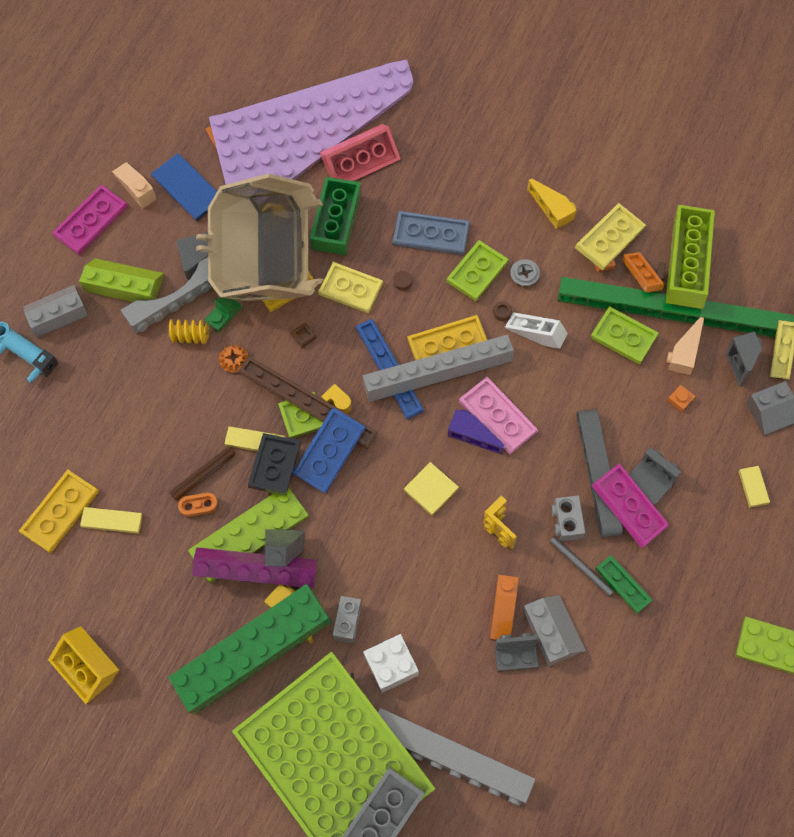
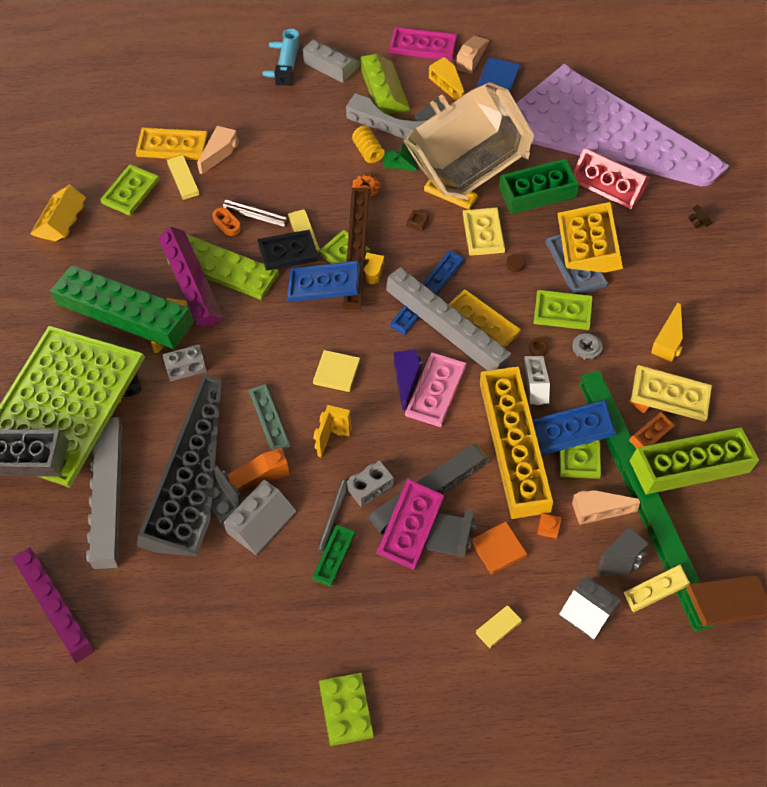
camera: 60 degrees right, 10 degrees down
dark grey slope [264,529,305,566] -> none
white brick [363,634,419,693] -> none
none -> lime plate [101,164,159,216]
none -> dark grey wedge [137,374,222,557]
none -> light nougat slope [197,126,239,175]
none -> sand green tile [248,384,291,451]
none -> yellow slope [429,57,464,100]
none -> orange tile [472,522,527,575]
none -> yellow brick [480,366,553,519]
none -> blue tile [532,400,616,456]
none -> yellow slope [557,202,623,272]
none -> dark brown tile [688,204,712,229]

